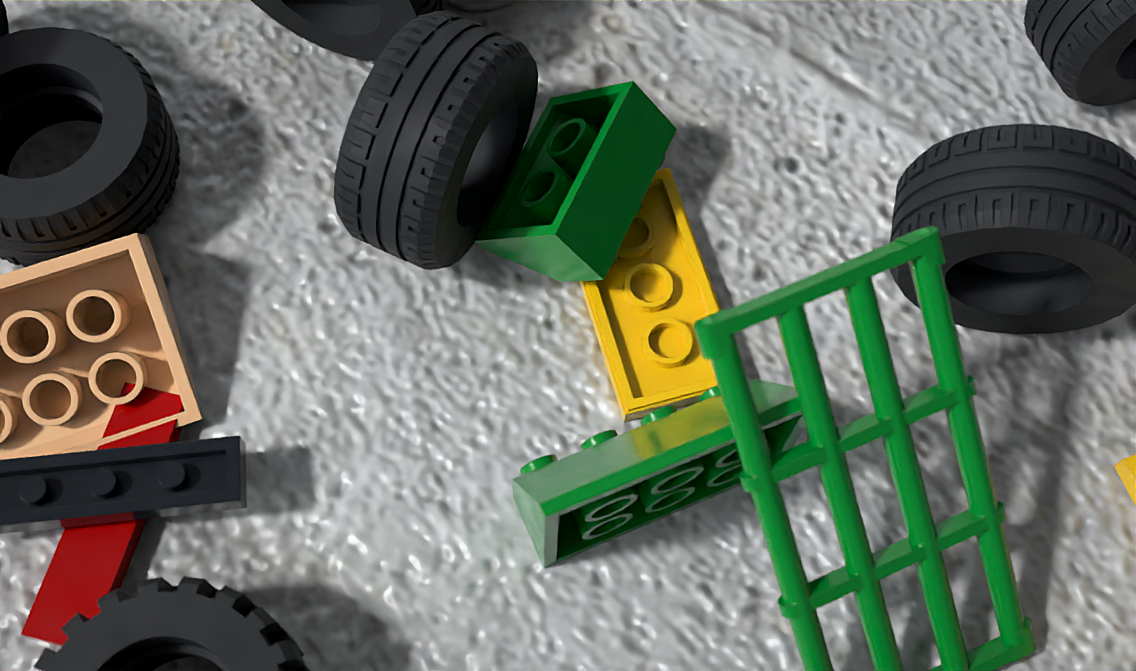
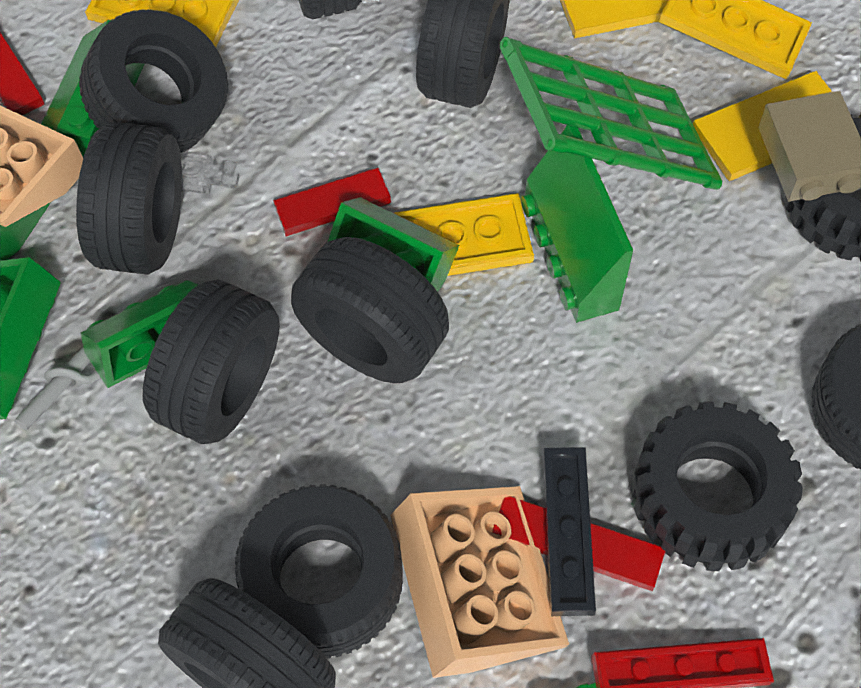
camera: 80 degrees left, 5 degrees down
none -> red tile [273,168,391,237]

